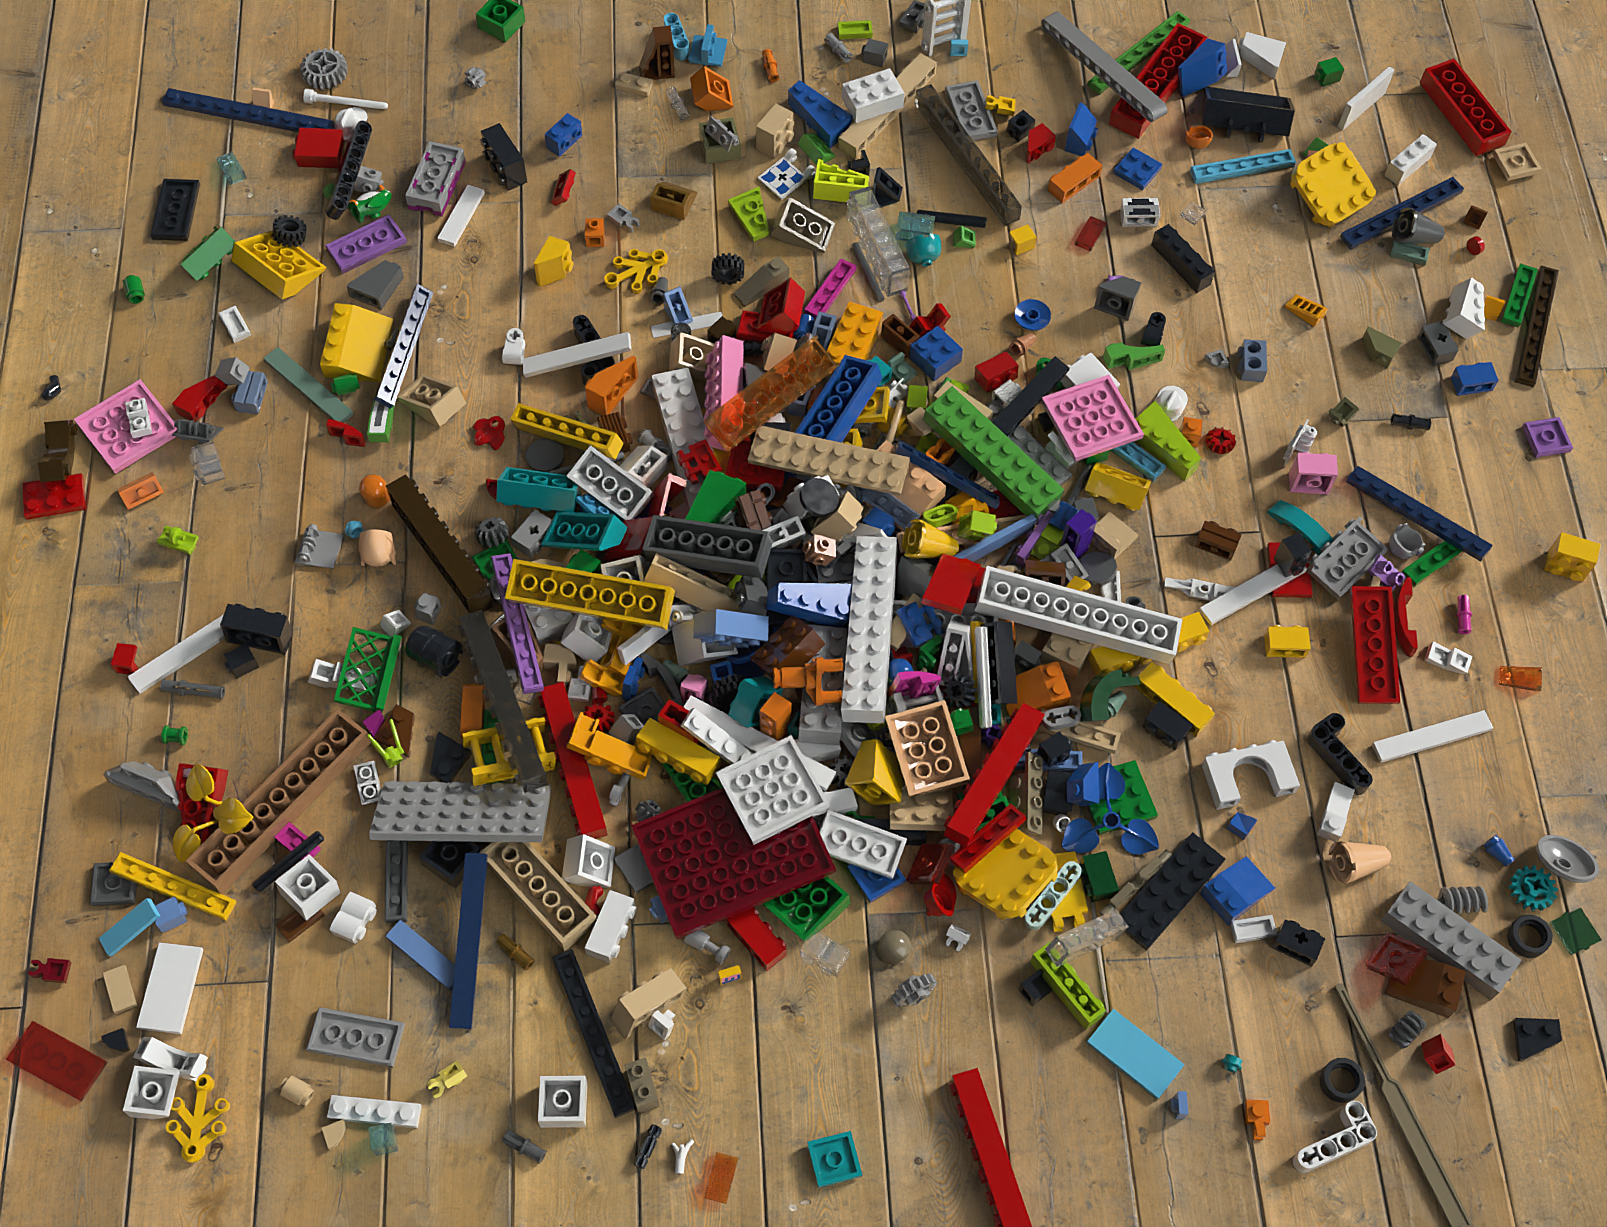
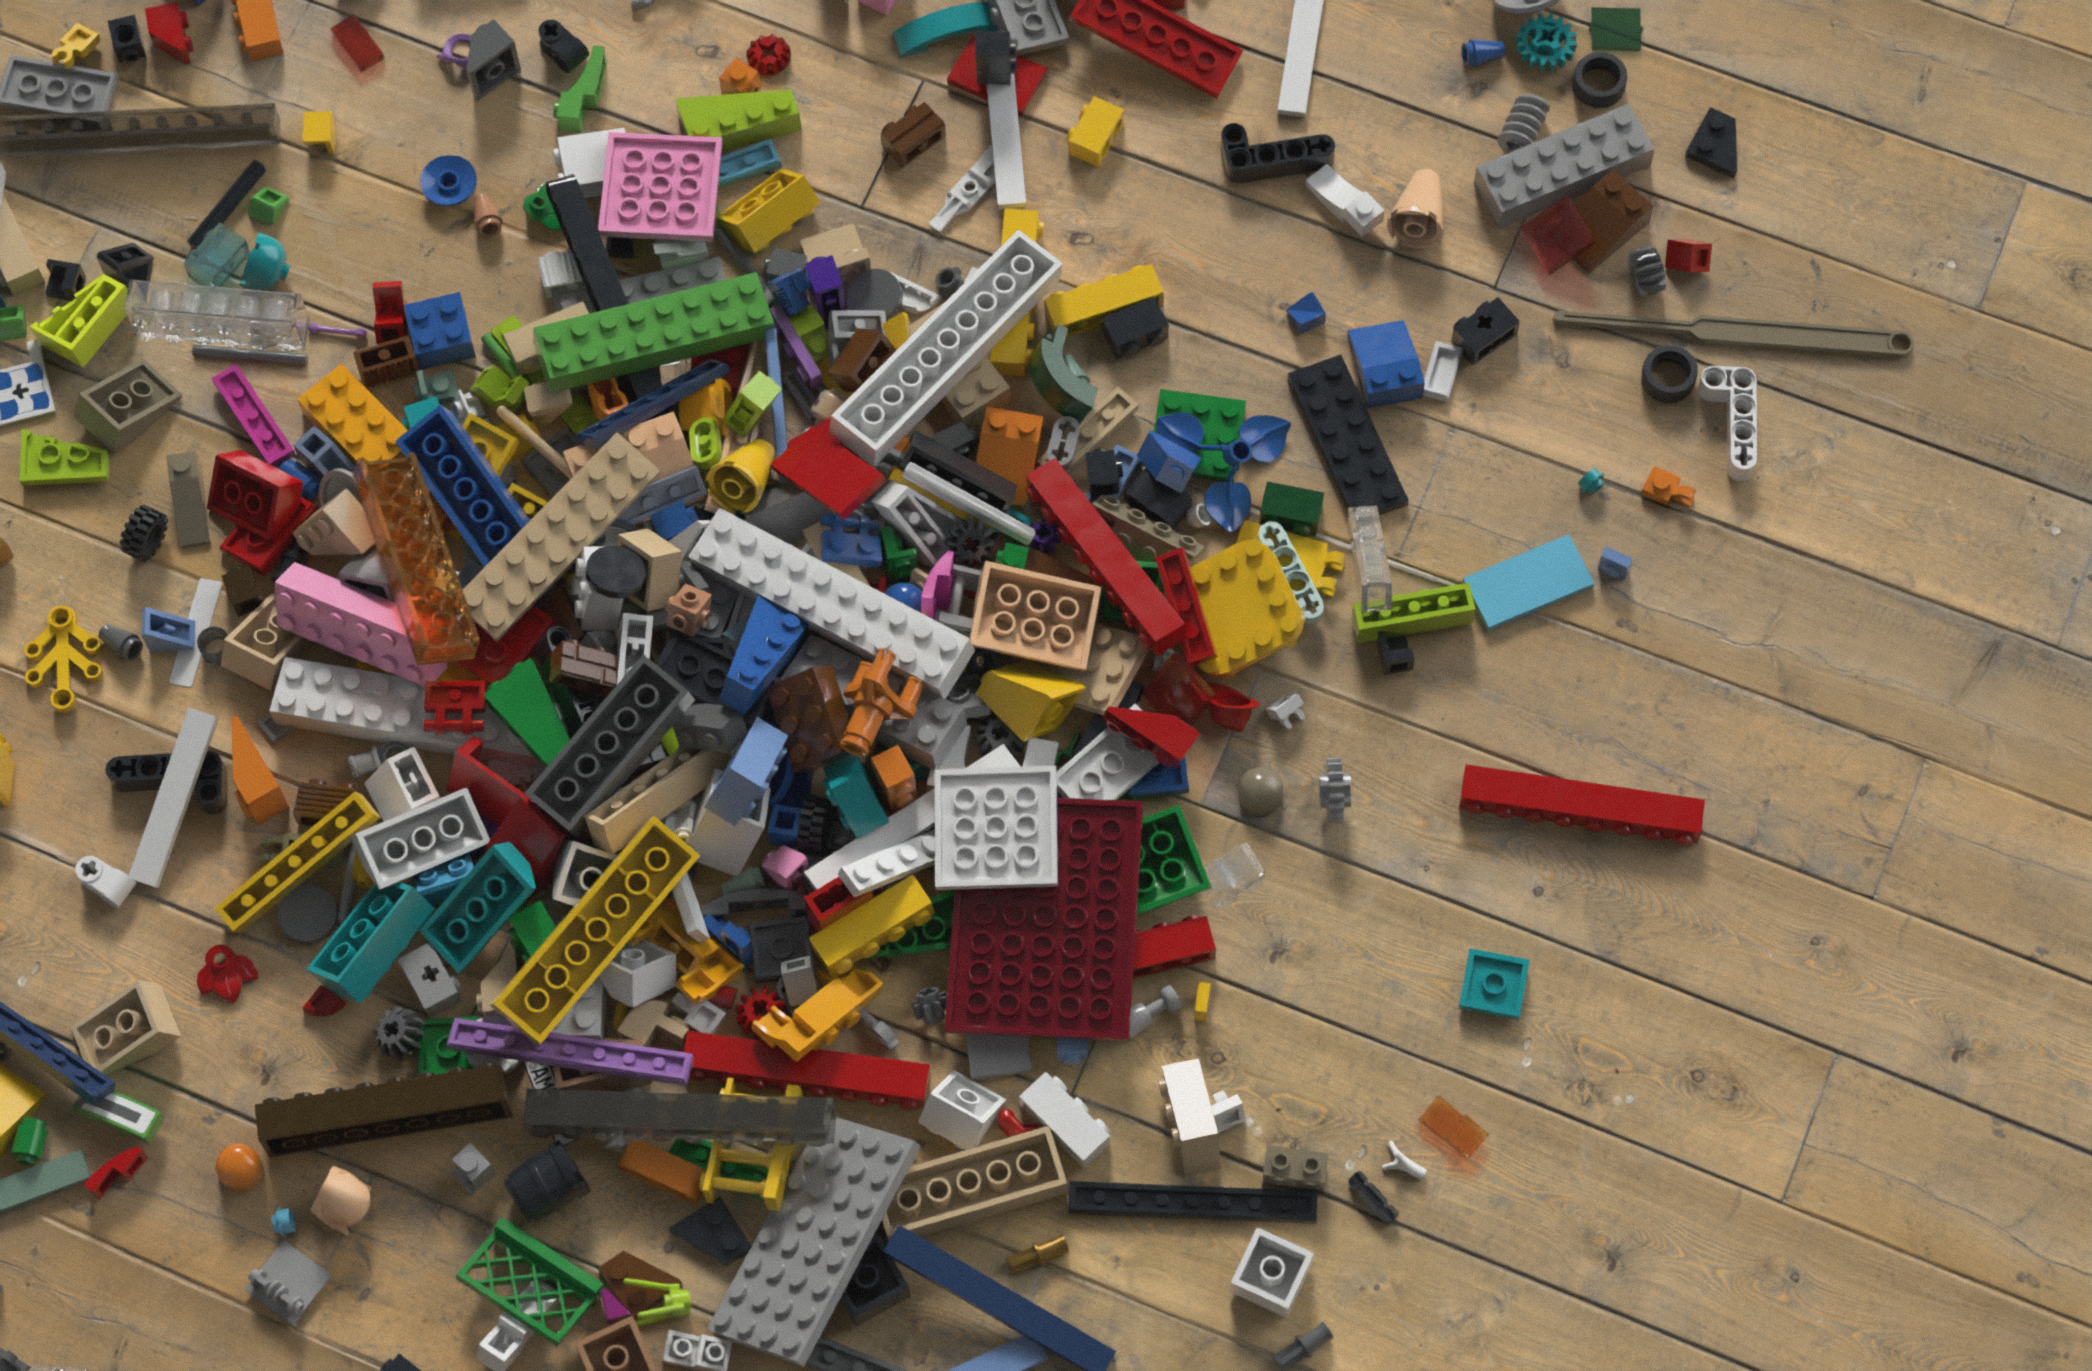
camera: 60 degrees left, 5 degrees up
white slope [380,610,411,637] -> none
red brick [974,351,1019,392] -> none
dark tan piece [1099,849,1172,919] -> none
white piece [1154,386,1188,422] -> none
white arch [1202,740,1300,810] -> none
none -> red slope [1102,706,1200,769]

